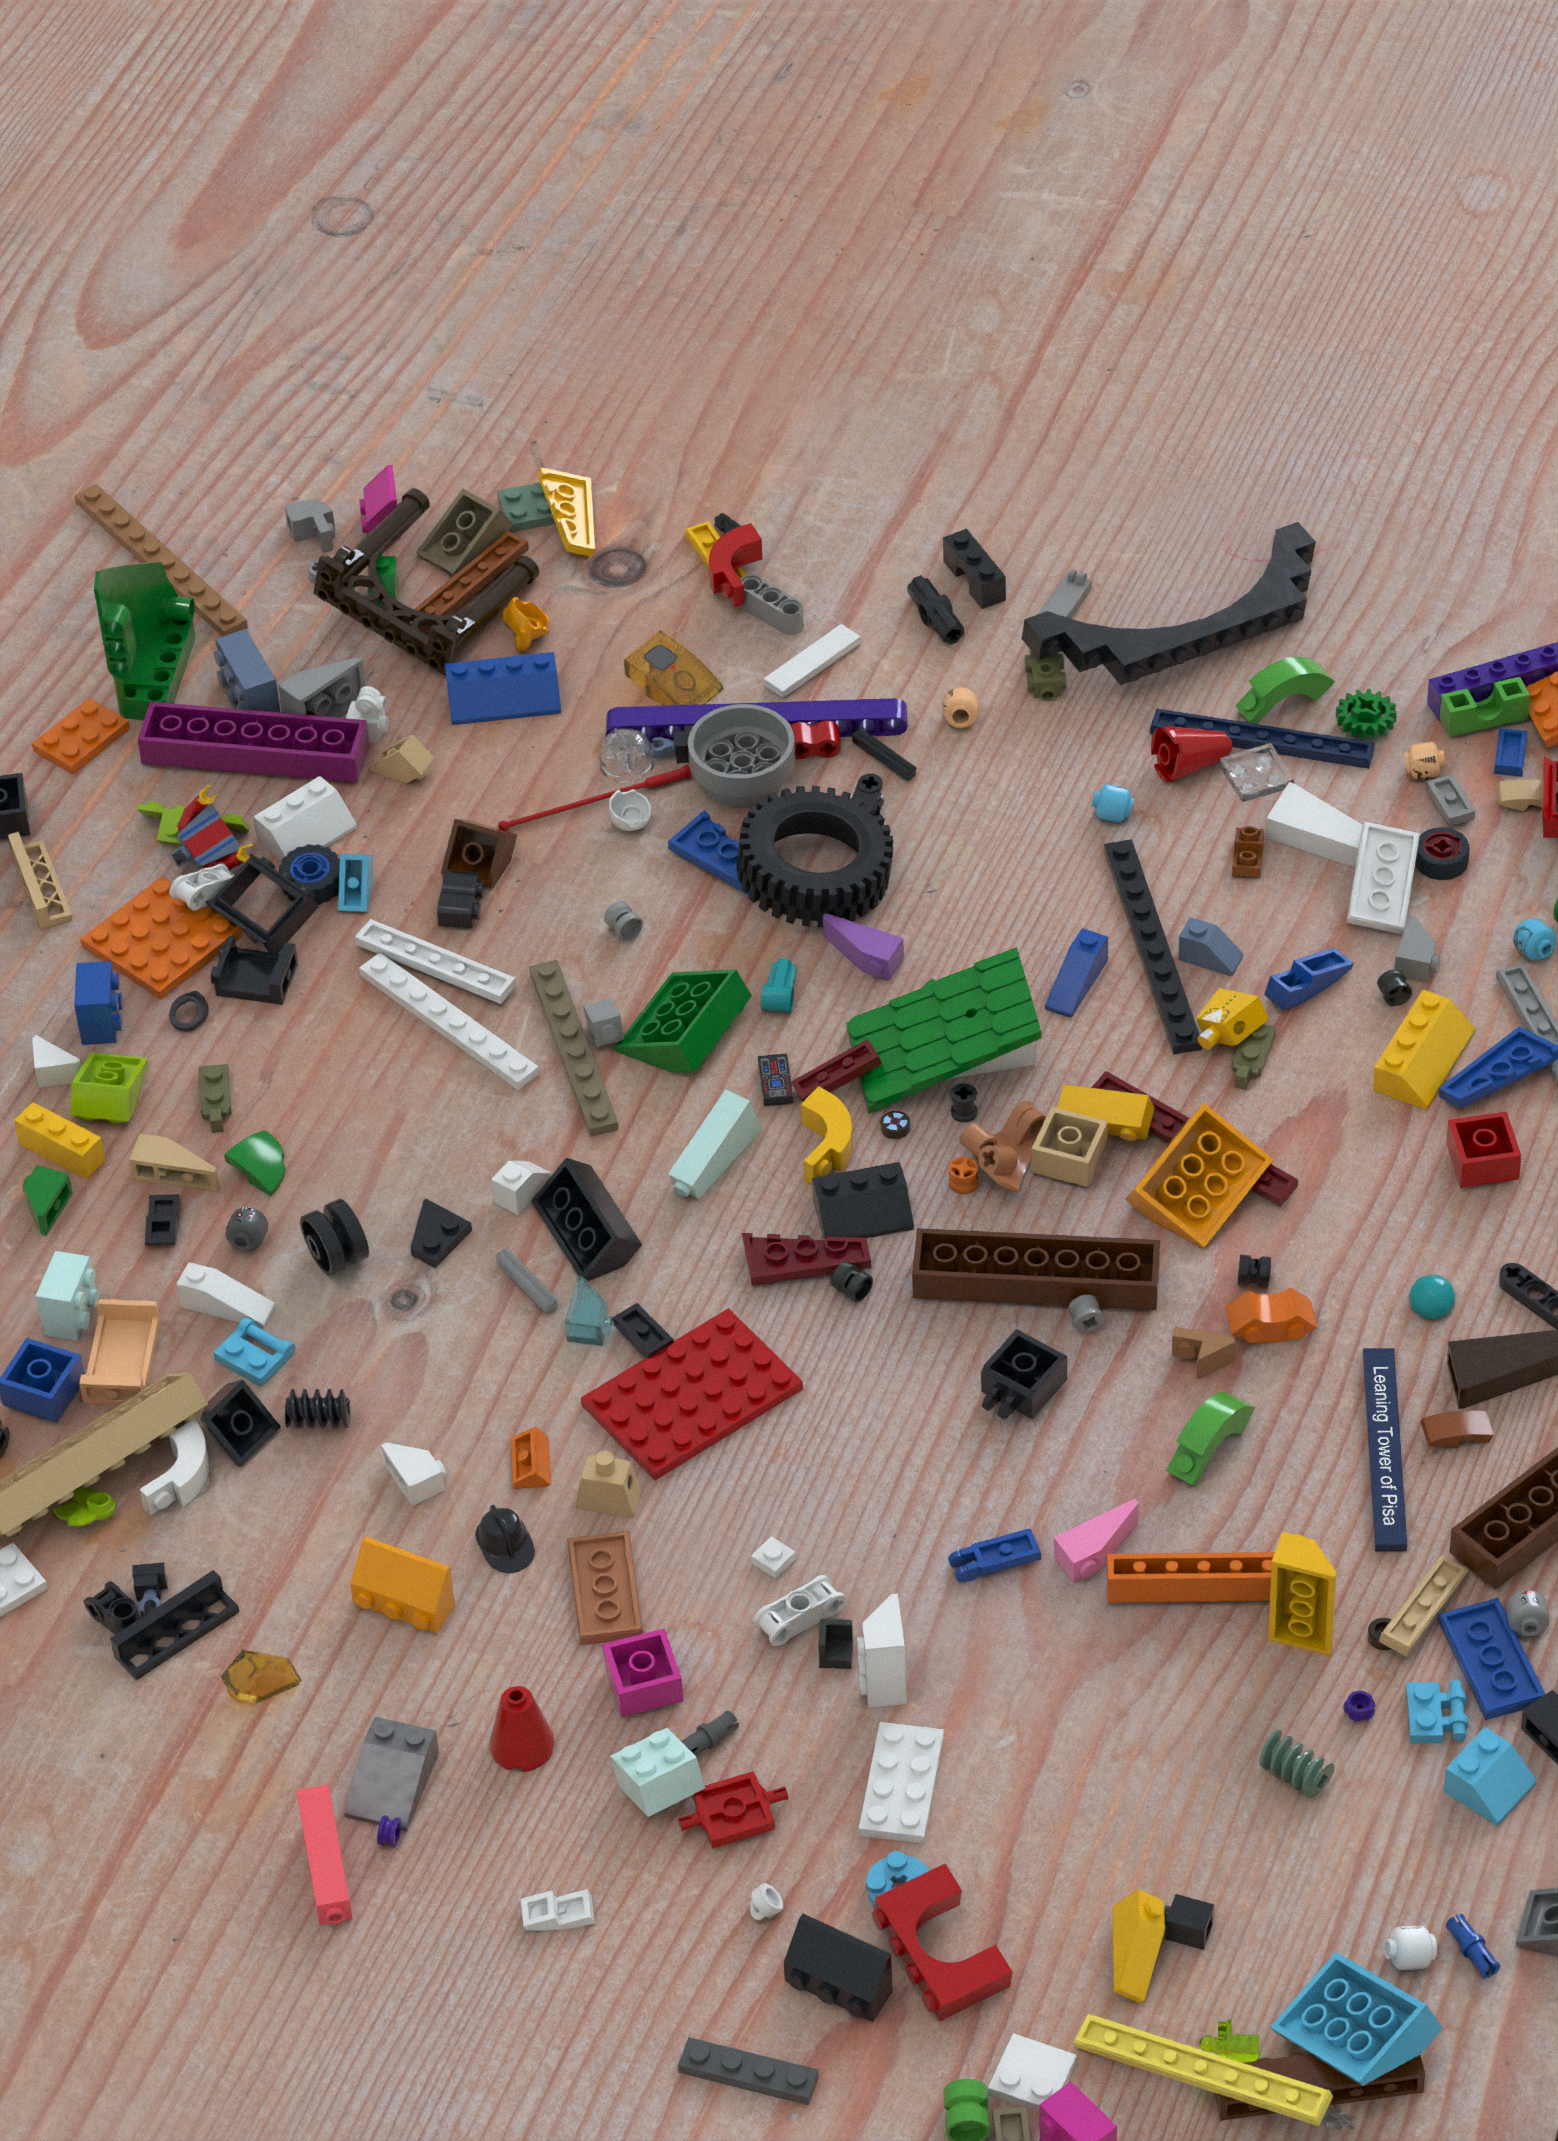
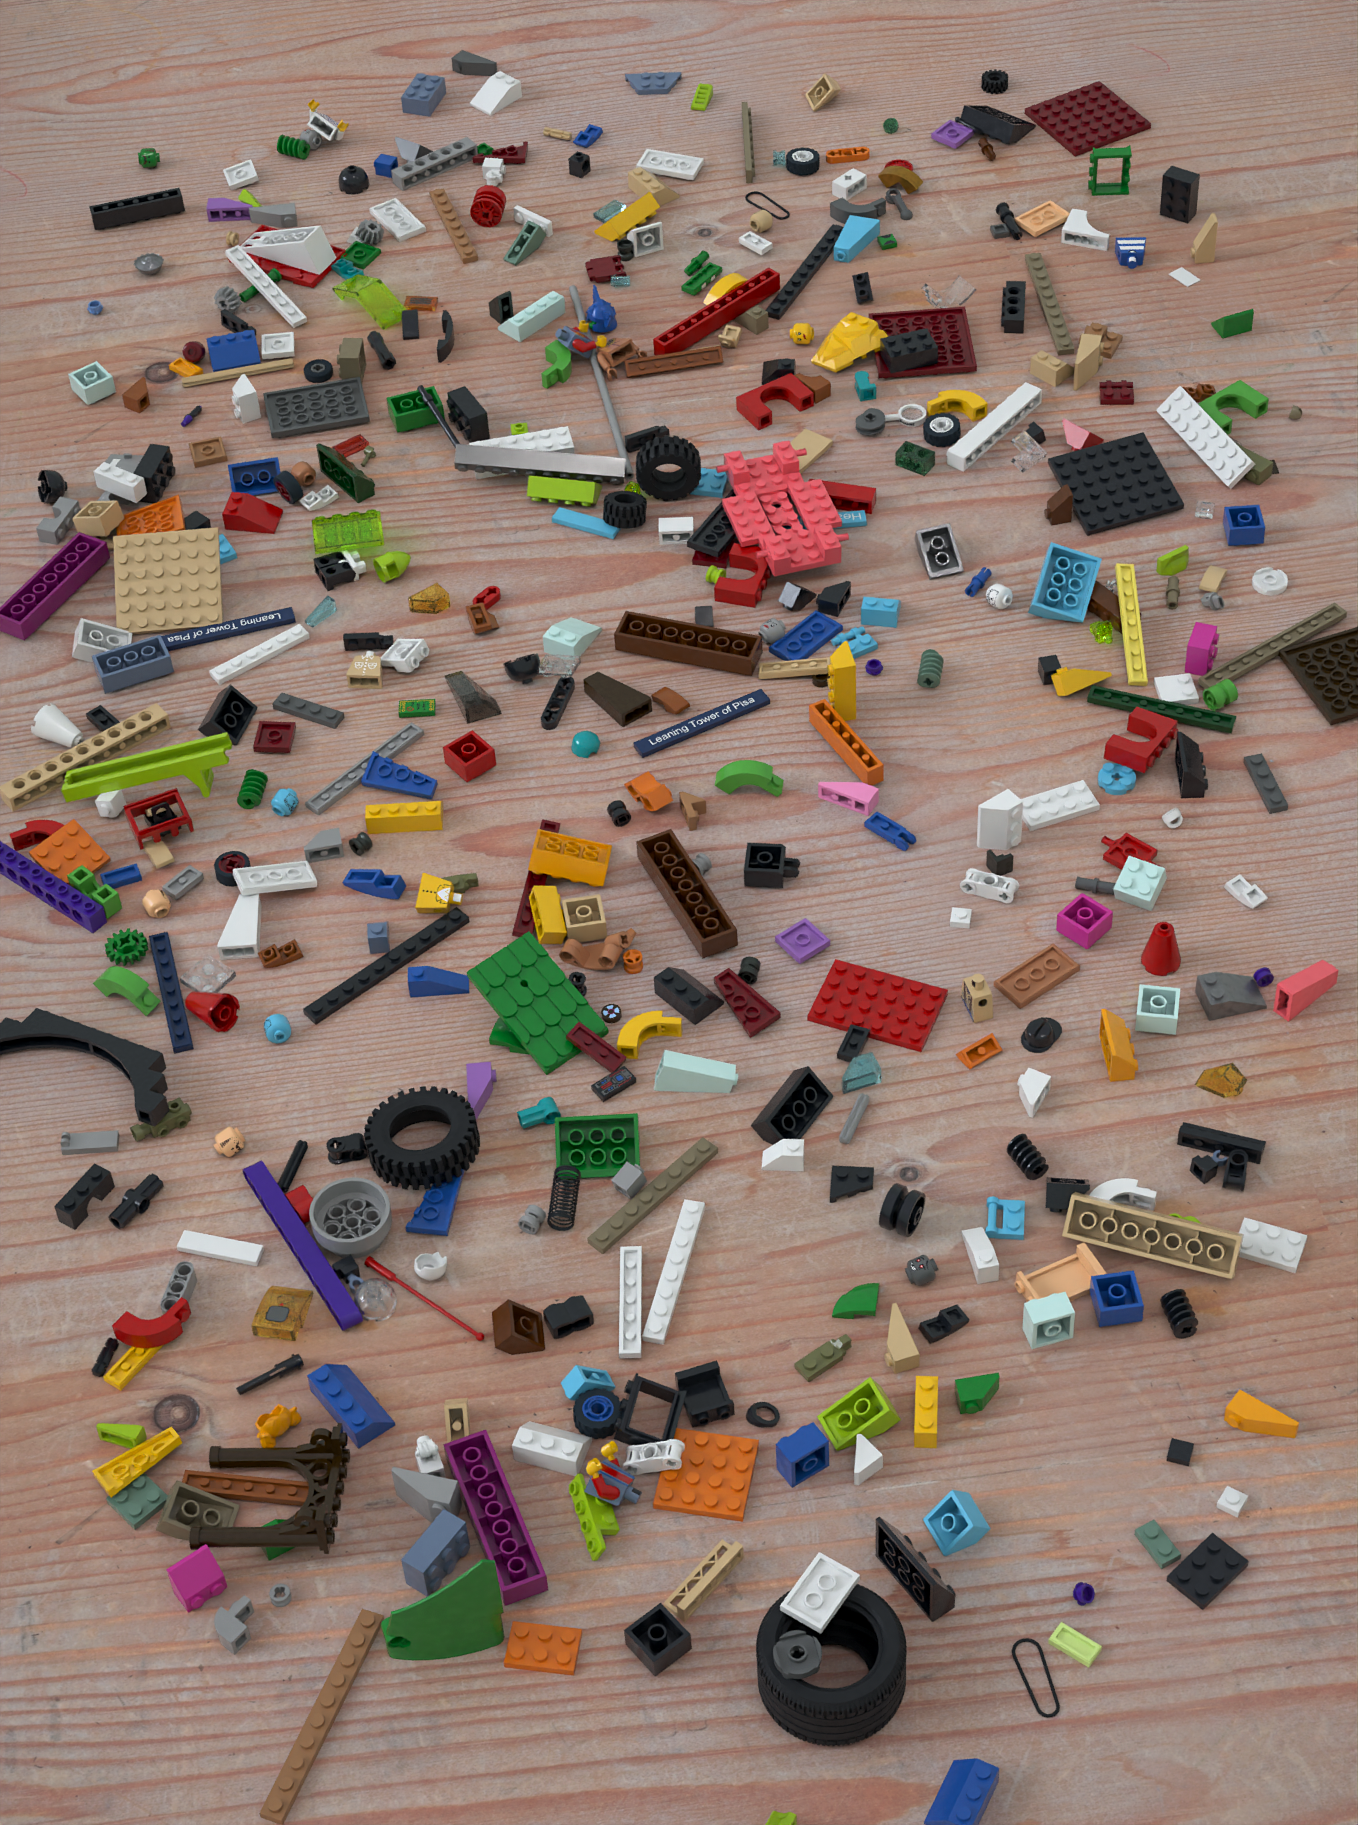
camera: 120 degrees left, 0 degrees up
none -> lime slope [96,1423,147,1449]
none -> black pin [236,1354,304,1395]
none -> black piece [547,1165,581,1231]
none -> medium lavender plate [775,918,830,964]
none -> dark green plate [1087,685,1237,734]
none -> light aqua brick [1135,984,1180,1035]

